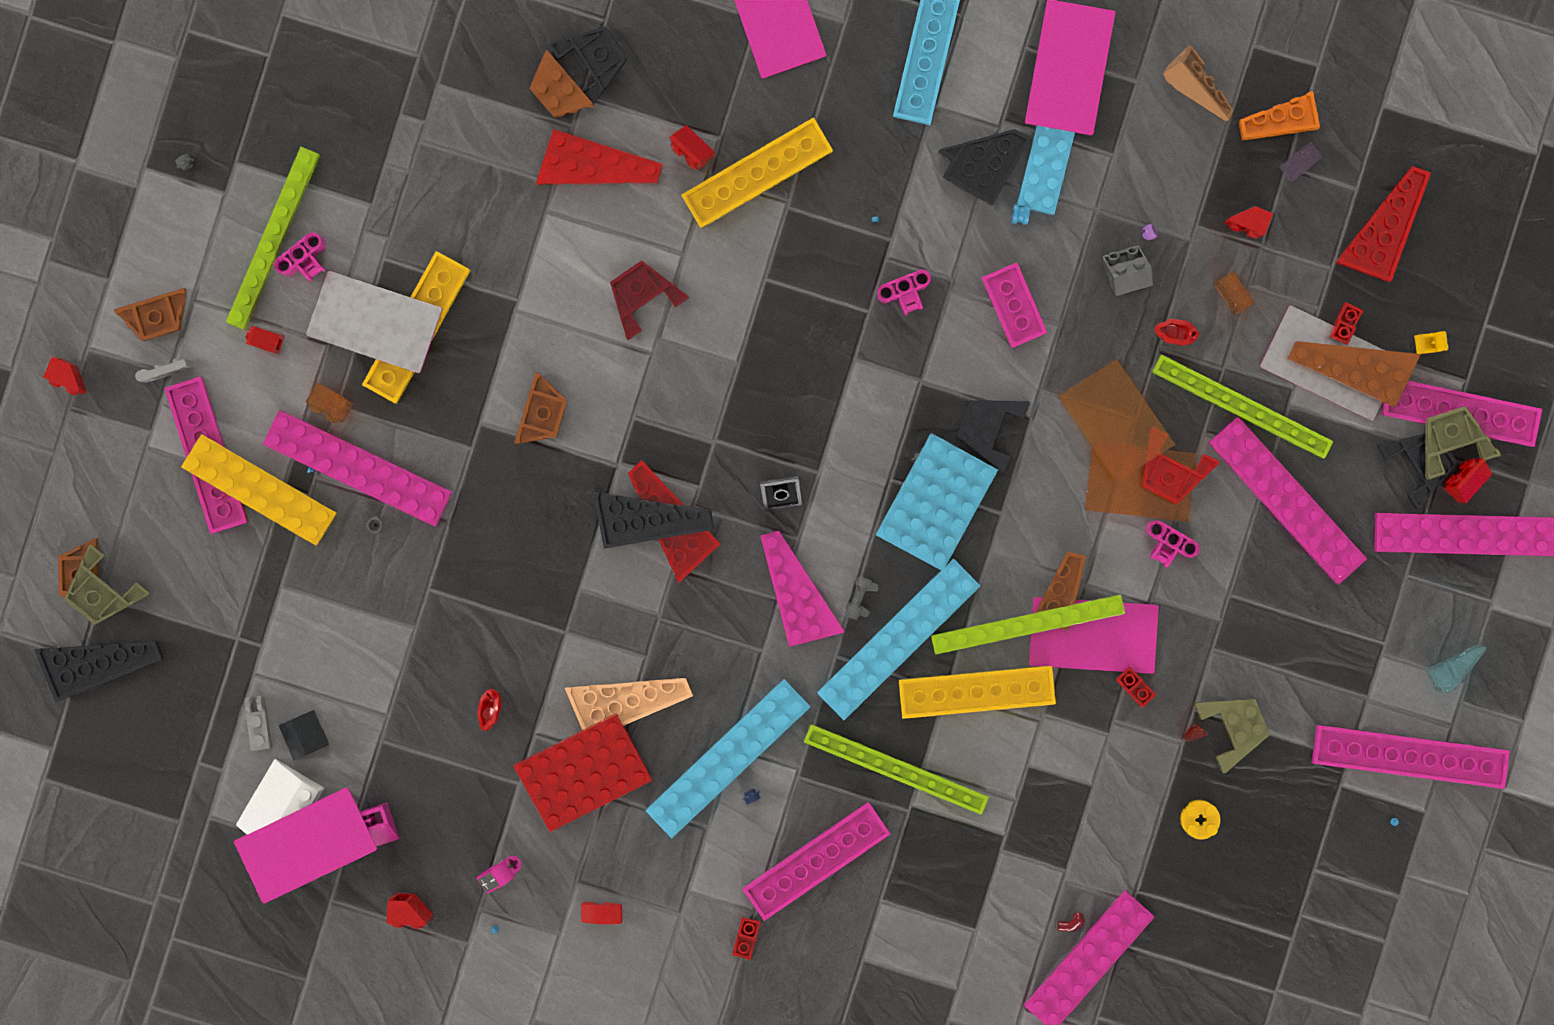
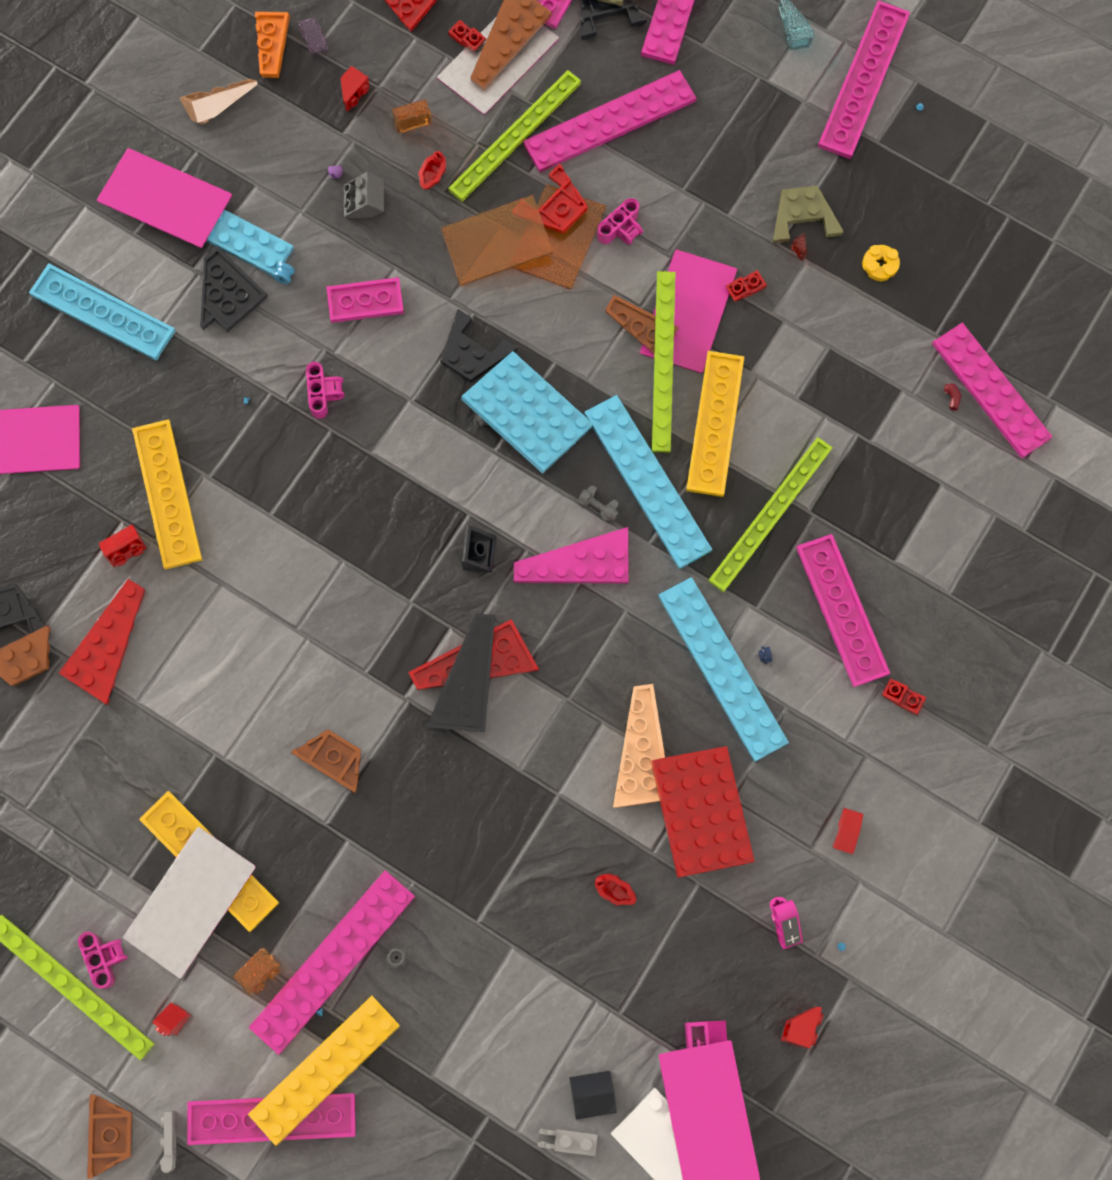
camera: 75 degrees left, 15 degrees down
dark red wing [610,260,689,340] -> none

